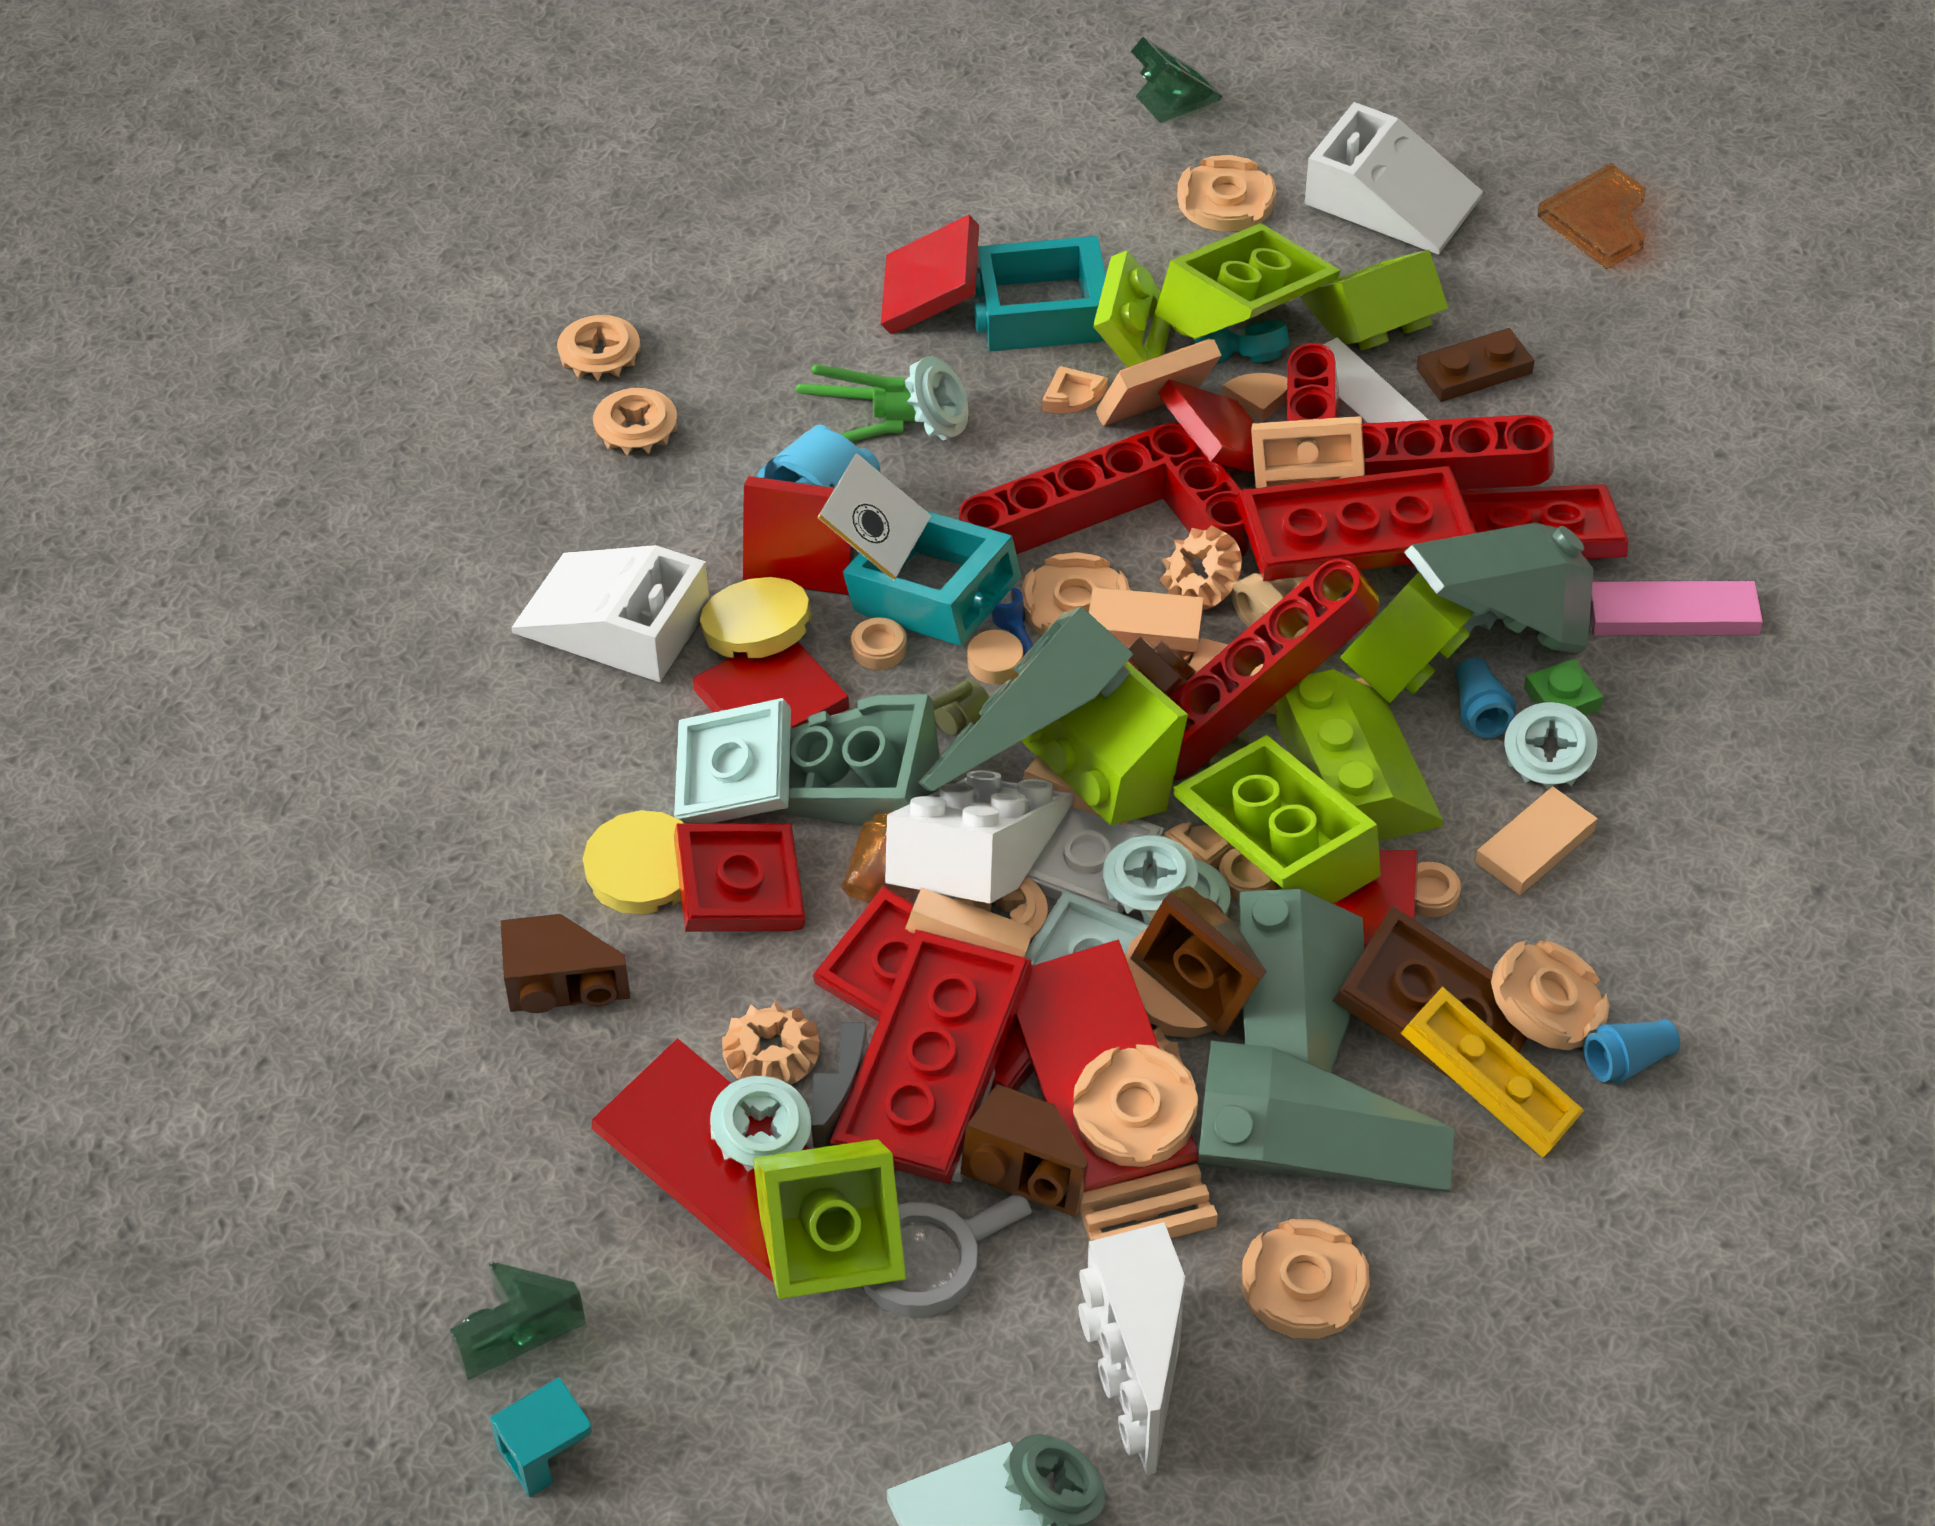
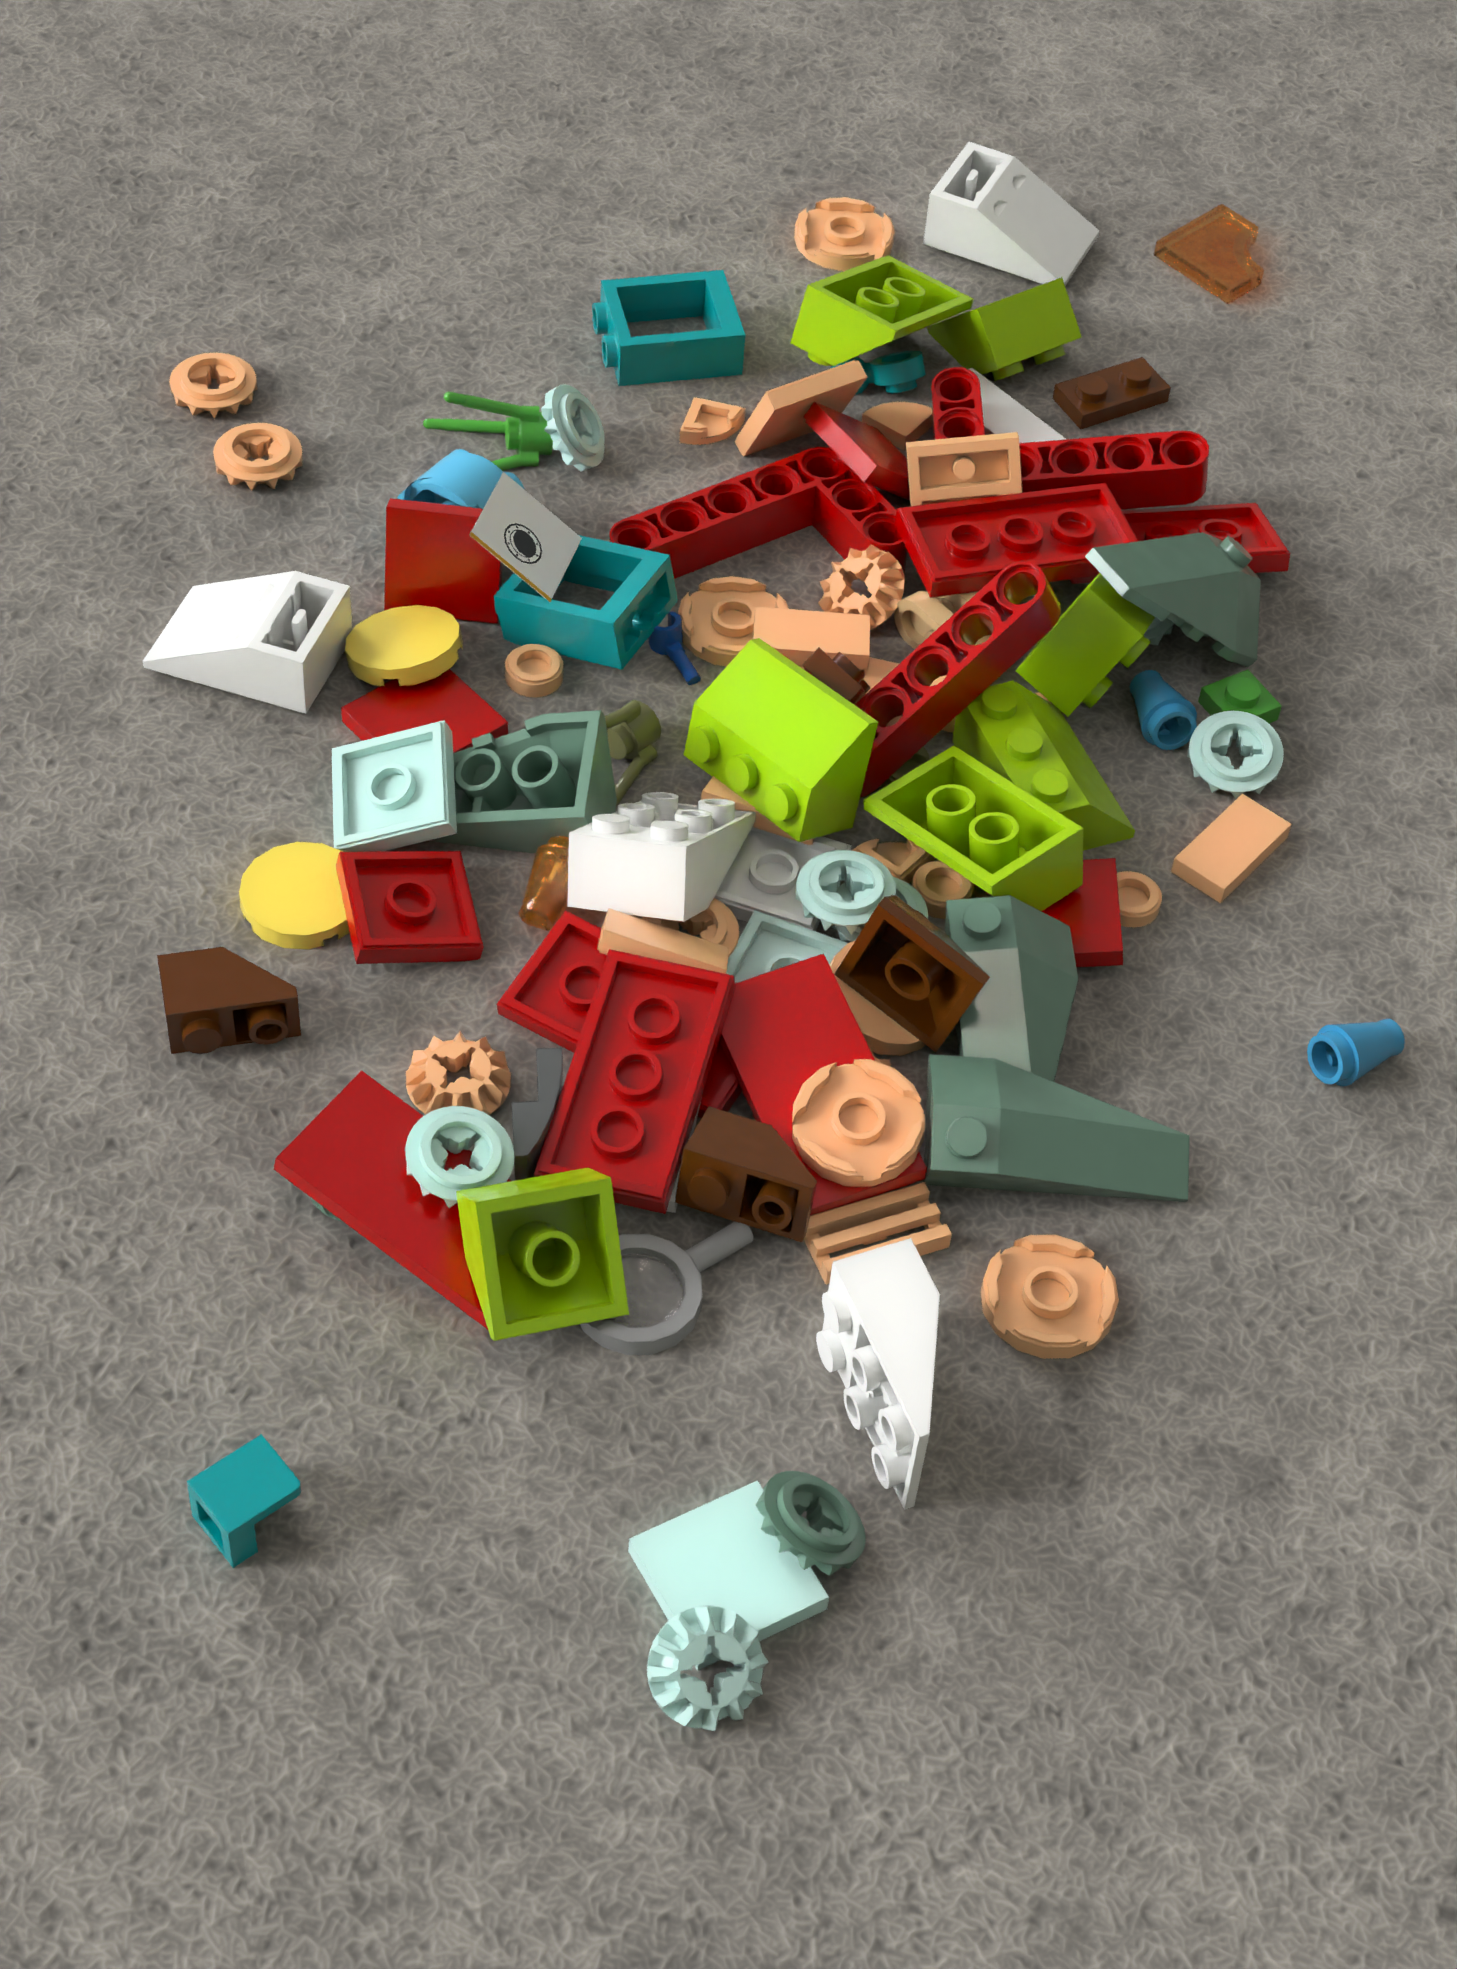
camera: 10 degrees left, 0 degrees up
clear green slope [450,1262,586,1380] -> none
tile [881,214,979,334] -> none
sand green wedge [918,606,1134,791] -> none
light nougat tile [967,630,1023,684] -> none
lime plate [1093,250,1171,368] -> none
clear green slope [1131,37,1223,123] -> none
reddish brown tile [1332,905,1527,1084] -> none
yellow tile [1401,986,1584,1158] -> none
light nougat tile [1491,940,1610,1050] -> none
bright pink tile [1590,581,1763,636] -> none

